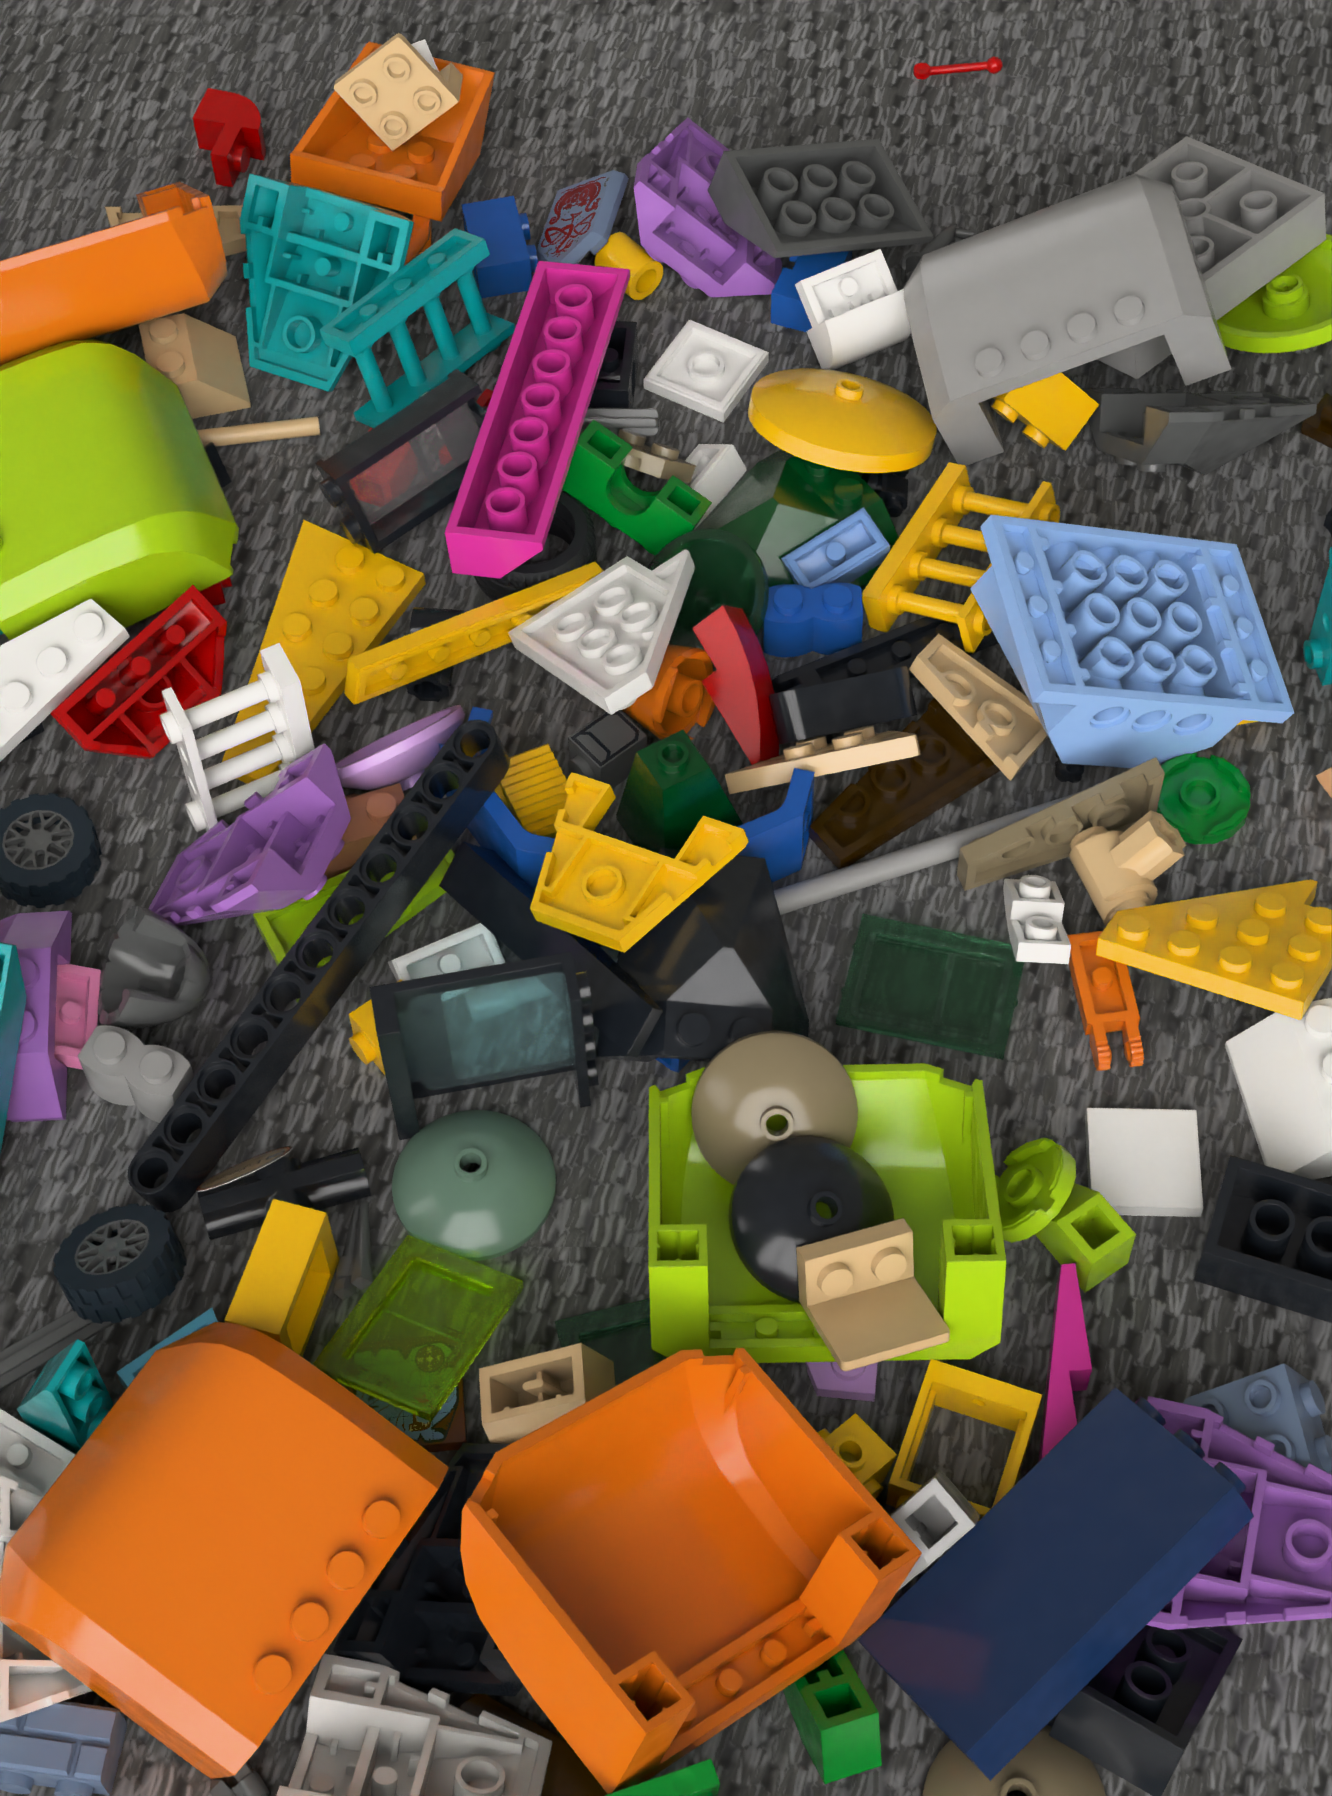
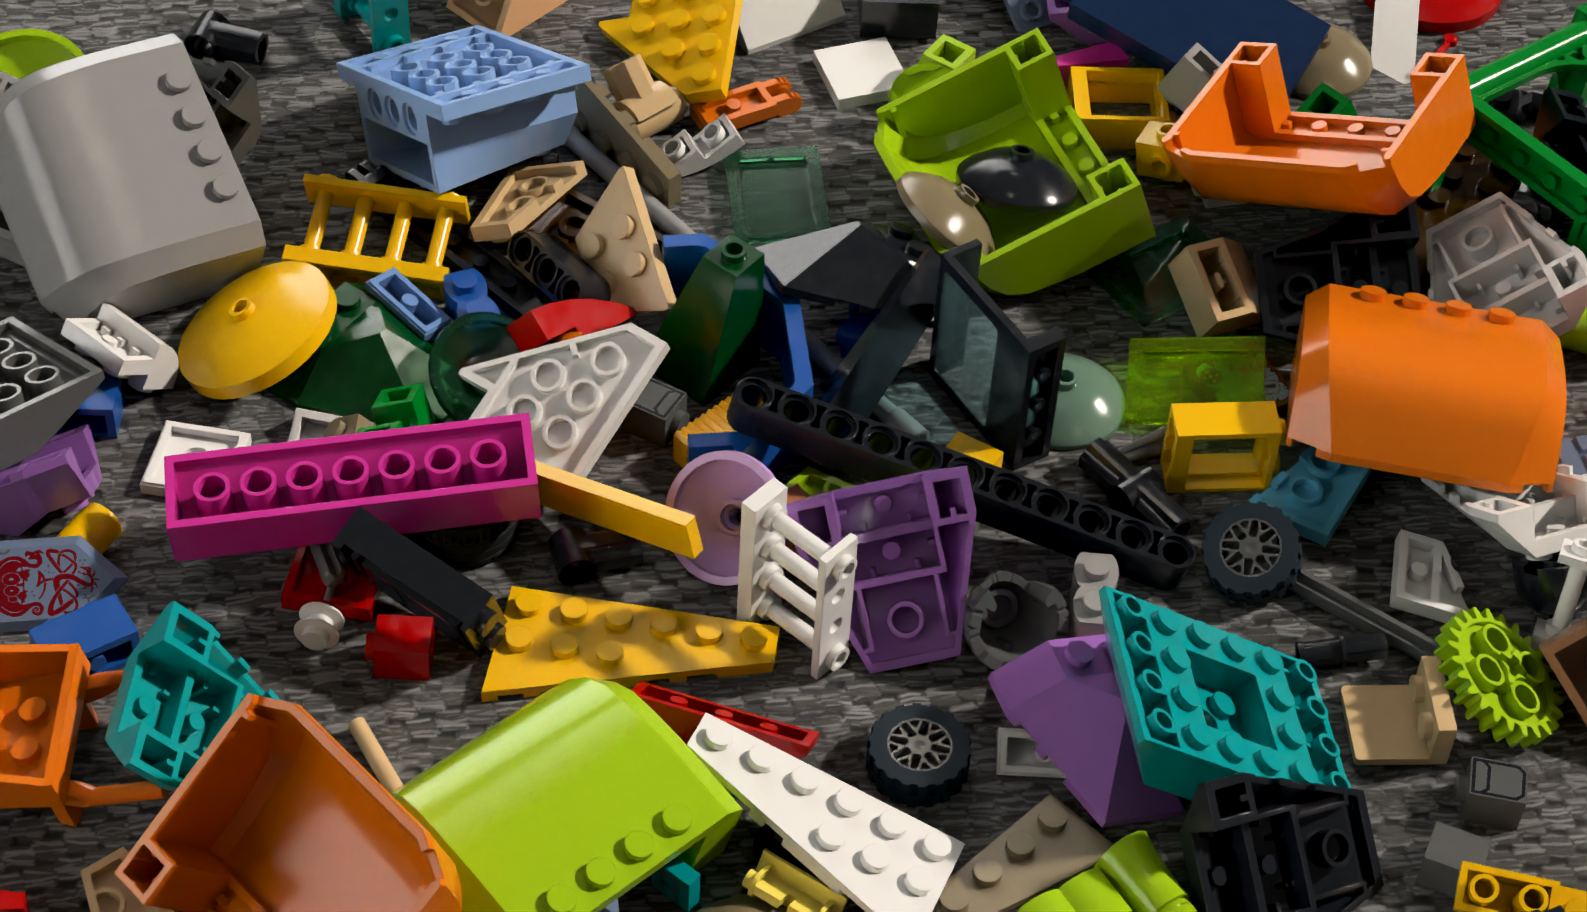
camera: 115 degrees left, 10 degrees down
teal slope [17,1339,114,1454] -> none
tan sticker [195,1146,292,1192] -> none
teal fence [320,228,516,428] -> none
yellow wing [530,772,749,953] -> none
tan bracket [796,1218,950,1371] -> none

